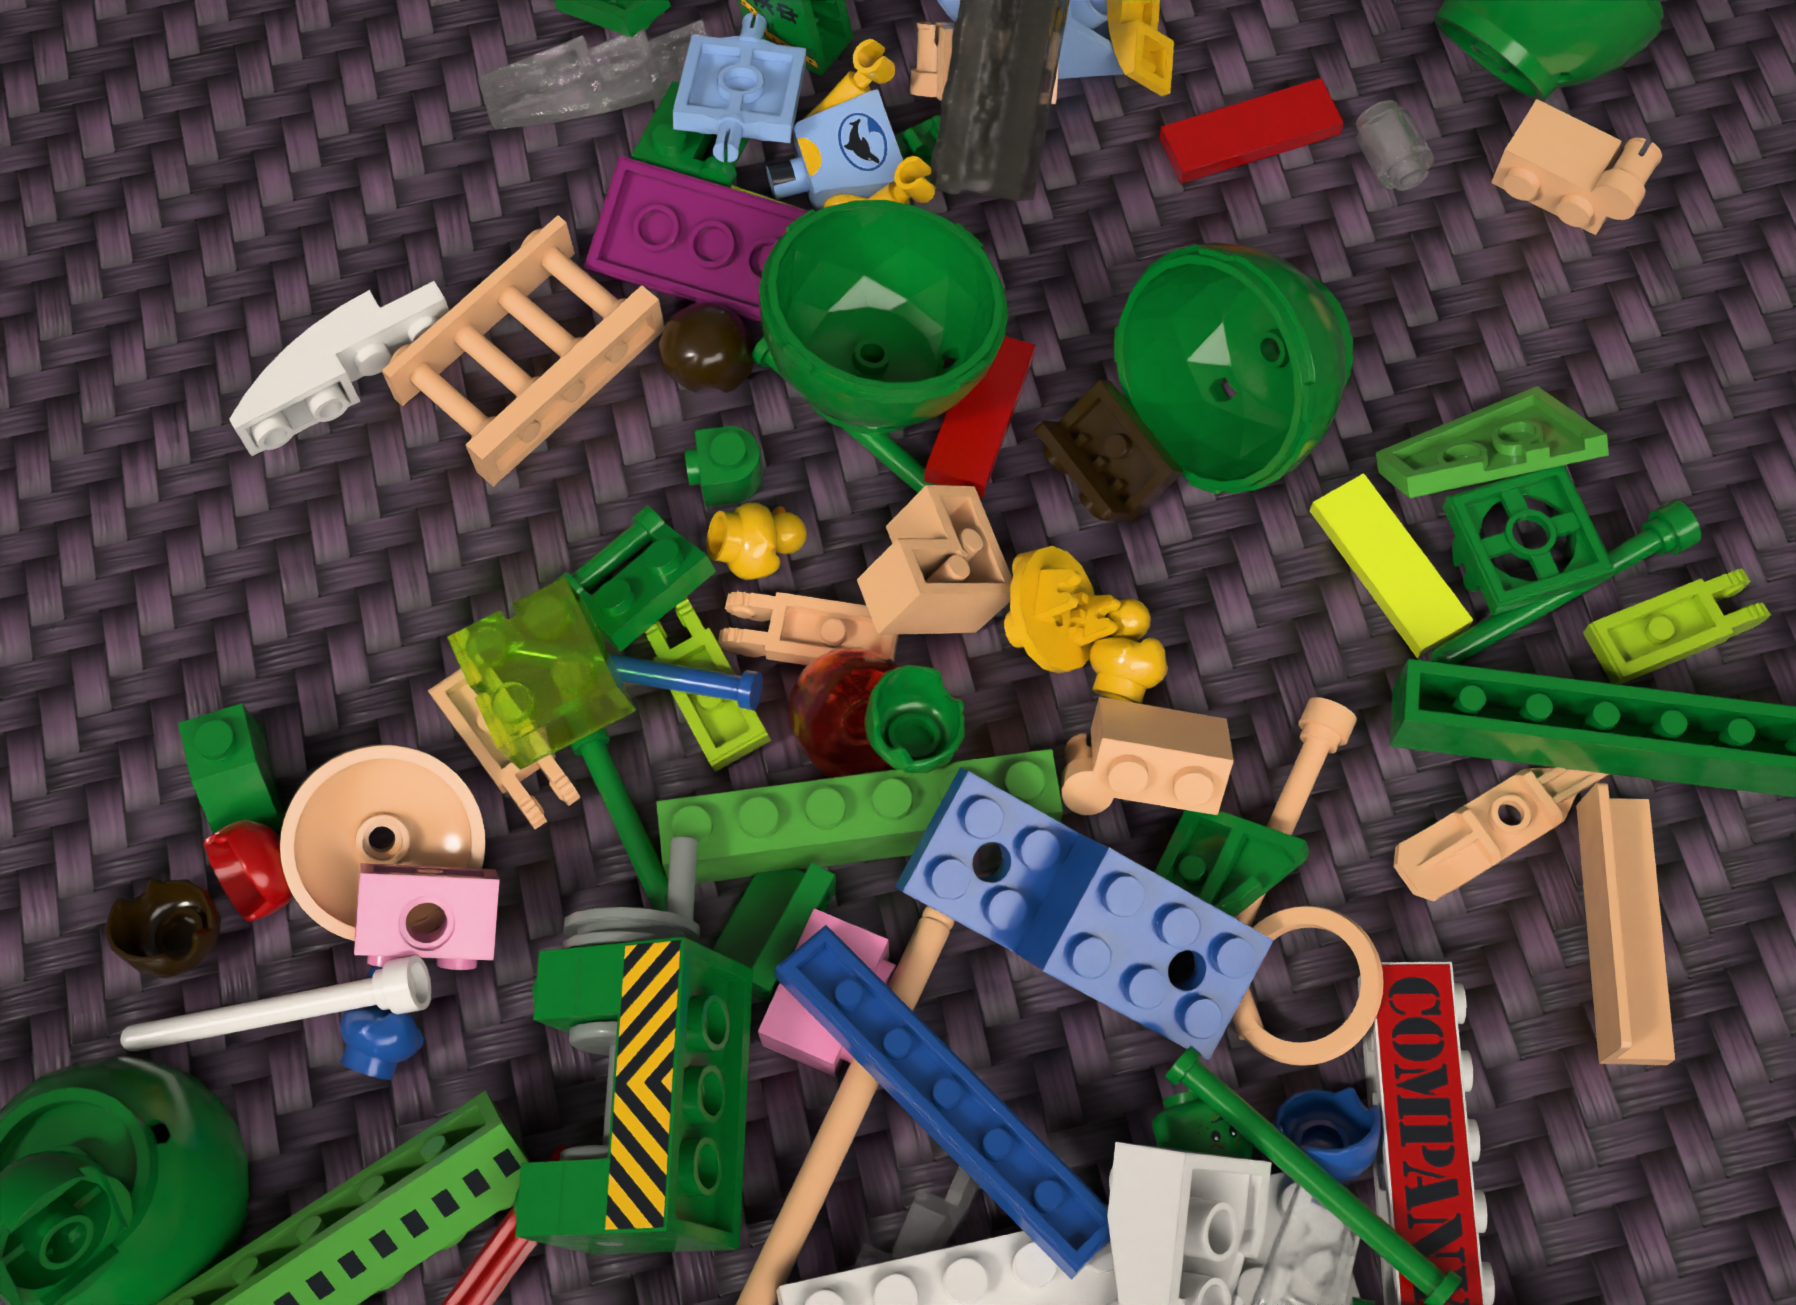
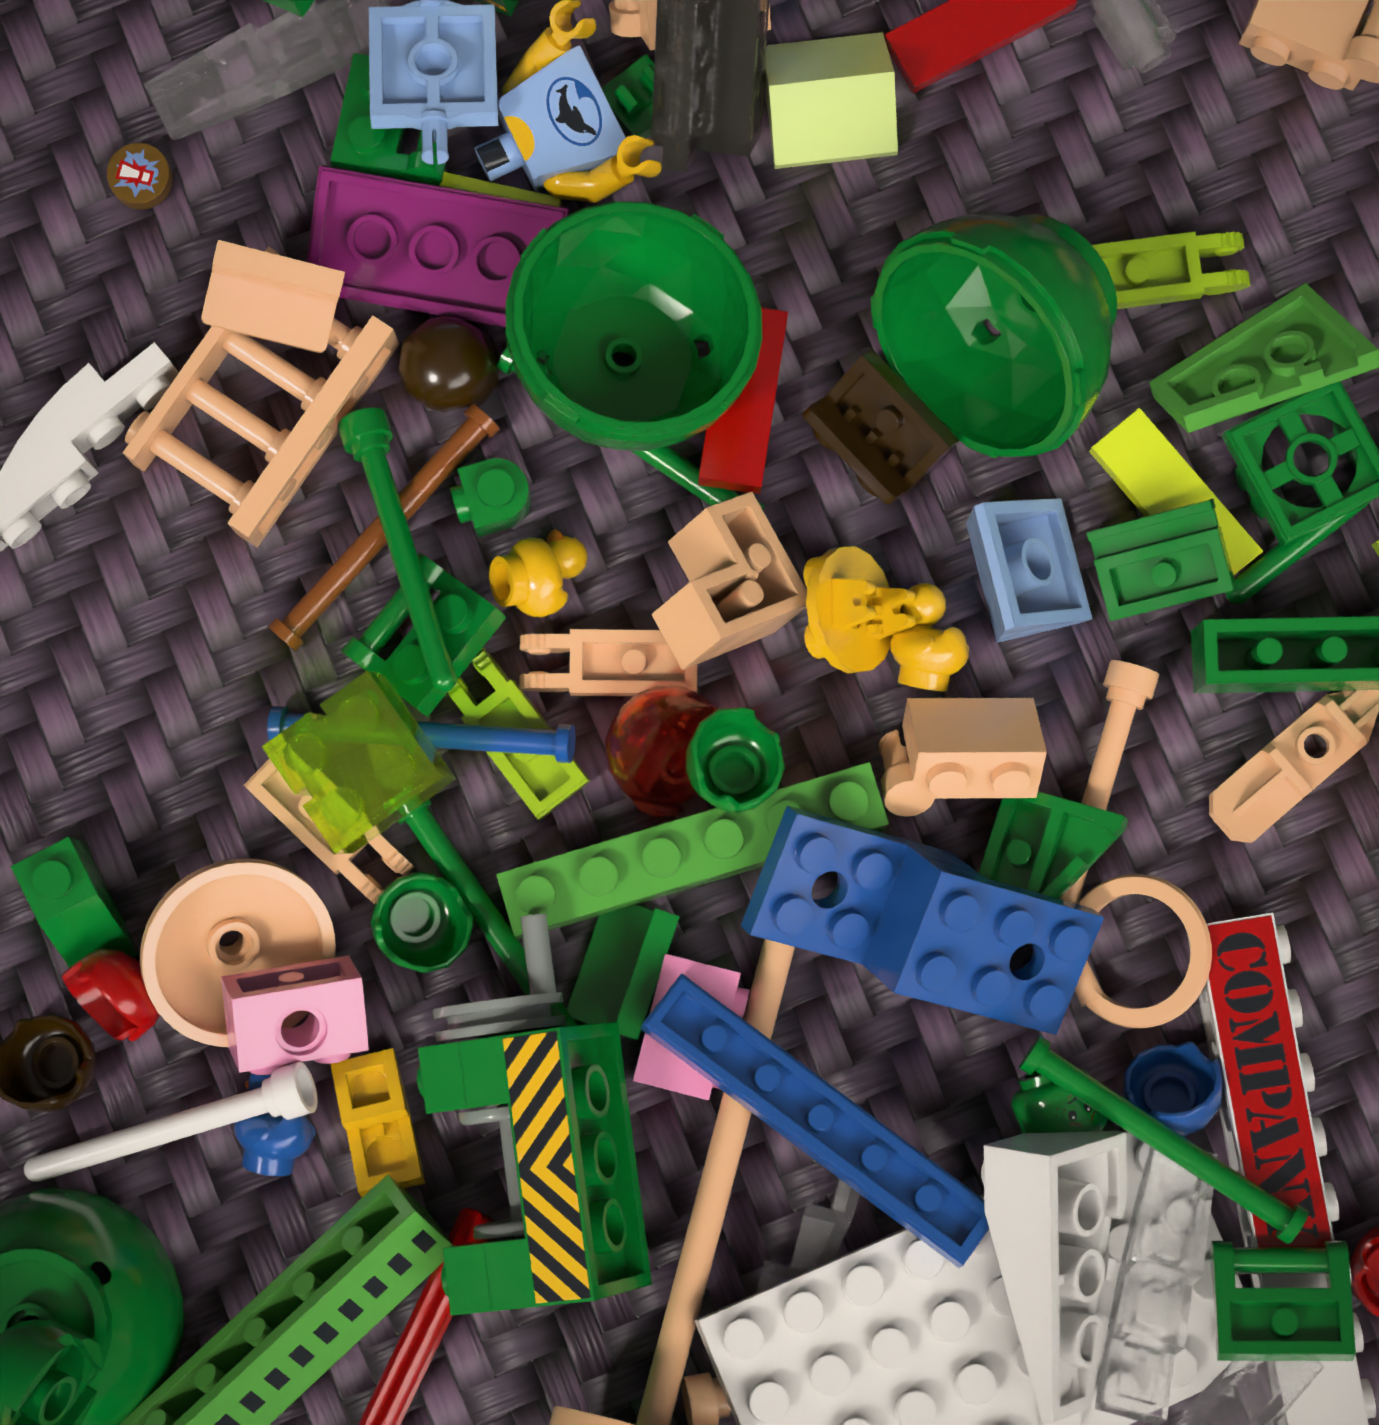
camera: 10 degrees left, 15 degrees up
none -> pearl gold tile [107,143,173,210]
none -> light nougat panel [201,240,345,353]
none -> dark orange bar [267,404,500,652]
none -> yellow slope [330,1048,425,1198]
none -> green piece [337,407,457,692]
none -> green hair [371,871,473,973]
none -> yellowish green slope [760,32,898,169]
none -> light blue slope [966,498,1092,643]
none -> green plate [1086,499,1237,621]
none -> lime hinge [1092,231,1250,309]

